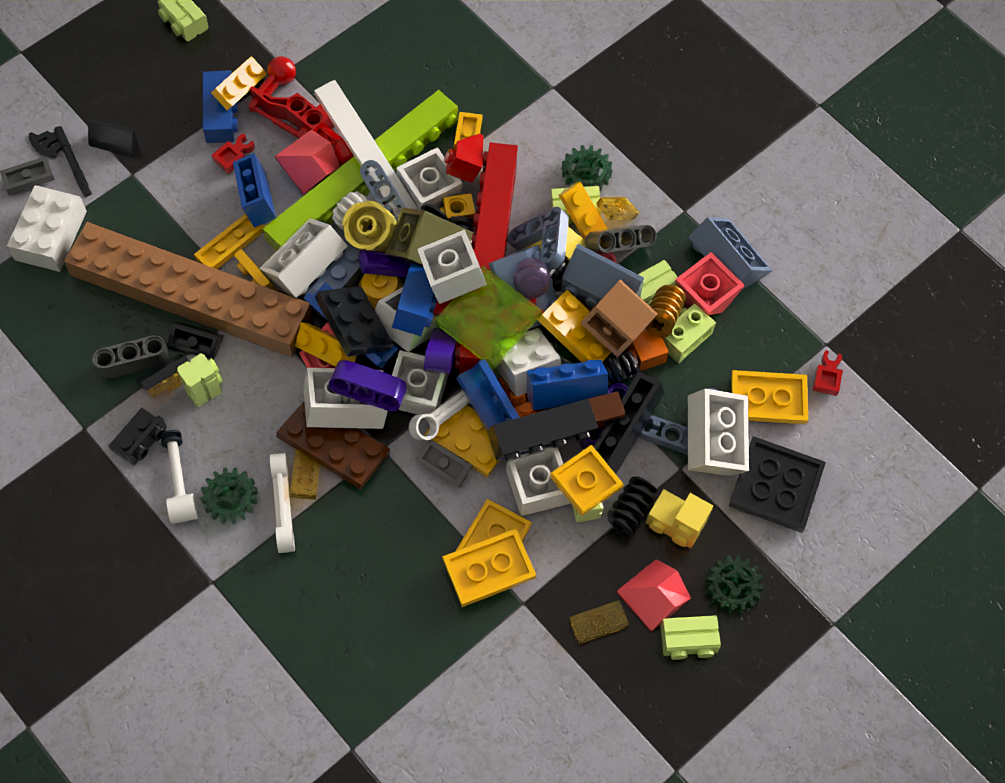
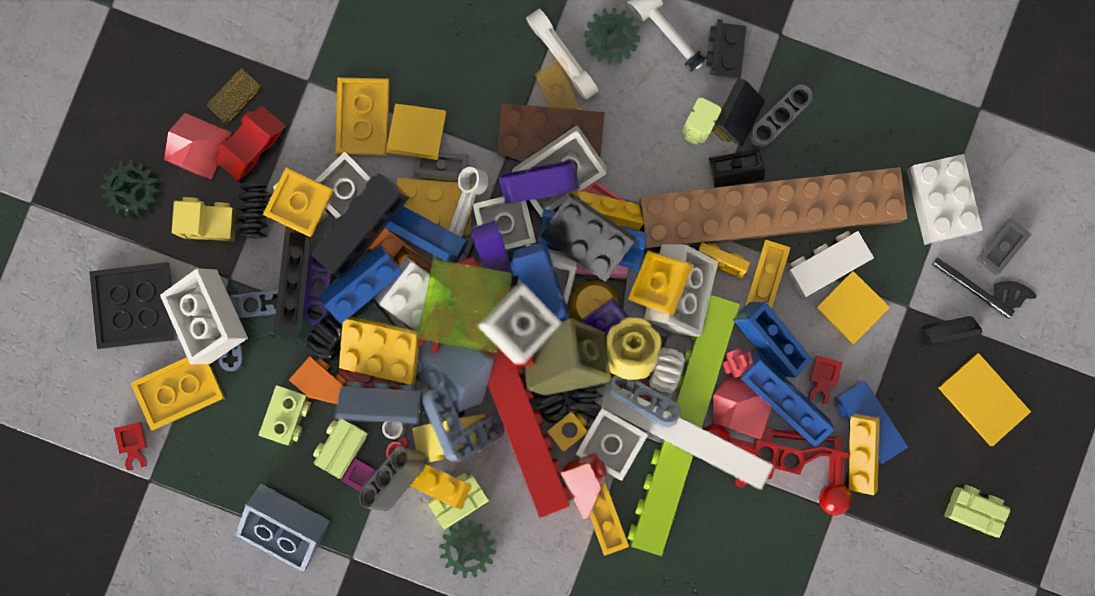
camera: 155 degrees right, 20 degrees up
yellow plate [442,529,537,607] -> none
clear purple hair [512,258,551,299] -> none
medium nougat slope [580,279,658,357] -> none
reddish brown panel [589,391,625,432] -> none
clear yellow plate [596,196,640,220] -> none
pearl gold piece [645,285,686,338] -> none
yellowish green brick [660,616,721,660] -> none
coral slope [675,252,745,315] -> none
none -> red brick [215,106,286,181]
none -> magenta plate [341,457,377,491]
none -> yellow tile [386,103,446,160]
none -> yellow tile [628,251,693,316]
none -> coral gear [722,347,753,378]
none -> blue fence [740,351,835,448]
none -> white brick [787,230,874,299]
none -> yellow tile [816,271,890,344]
none -> yellow tile [938,353,1031,446]

